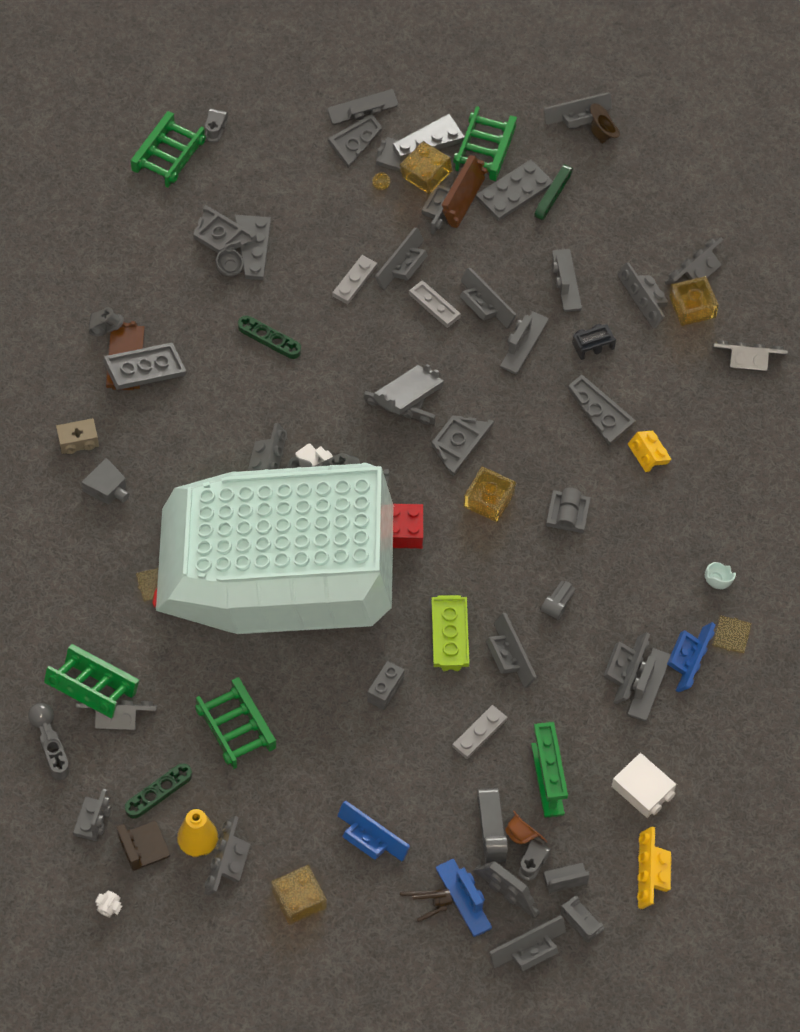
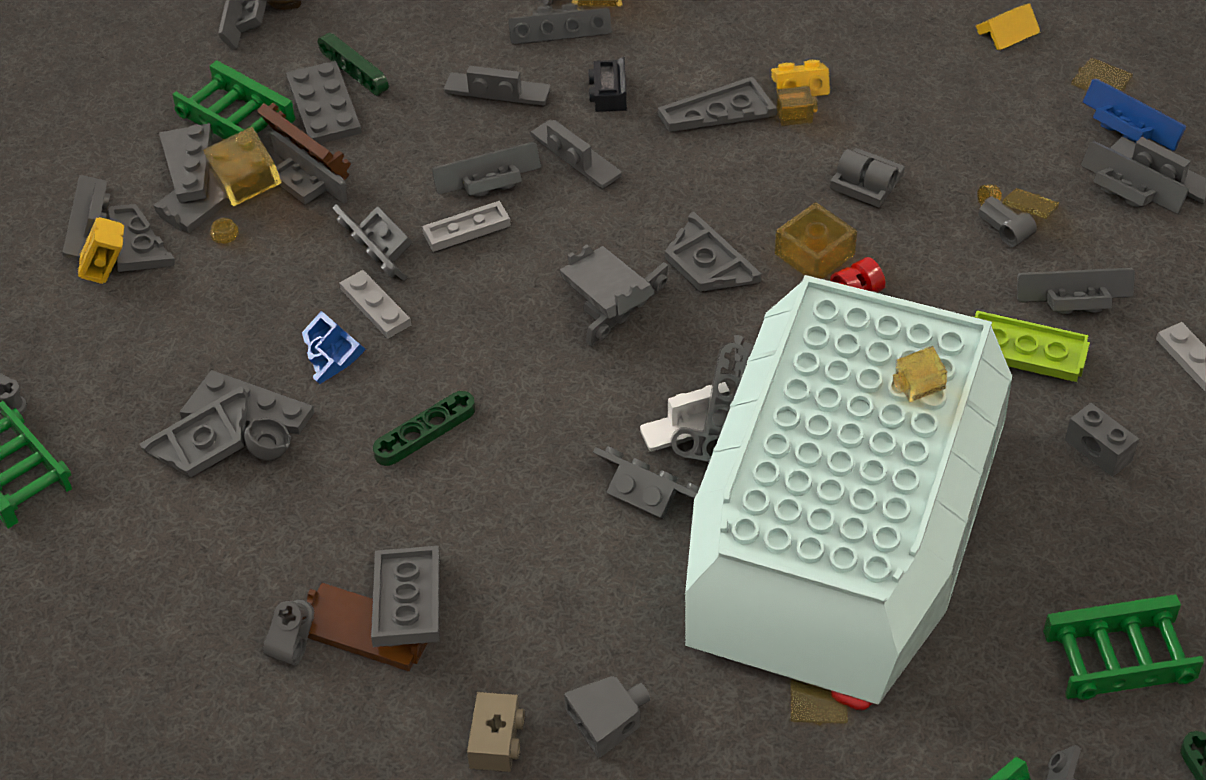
camera: 65 degrees left, 10 degrees down
light aqua hair [705,562,736,589] -> none
none -> yellow brick [78,217,124,284]
none -> blue slope [302,311,366,384]
none -> clear yellow brick [777,86,818,126]
none -> red wheel [830,257,886,293]
none -> clear yellow brick [893,346,947,403]
none -> yellow panel [976,3,1040,50]
none -> clear yellow hinge [977,184,1002,206]
none -> clear yellow piece [1002,188,1060,219]

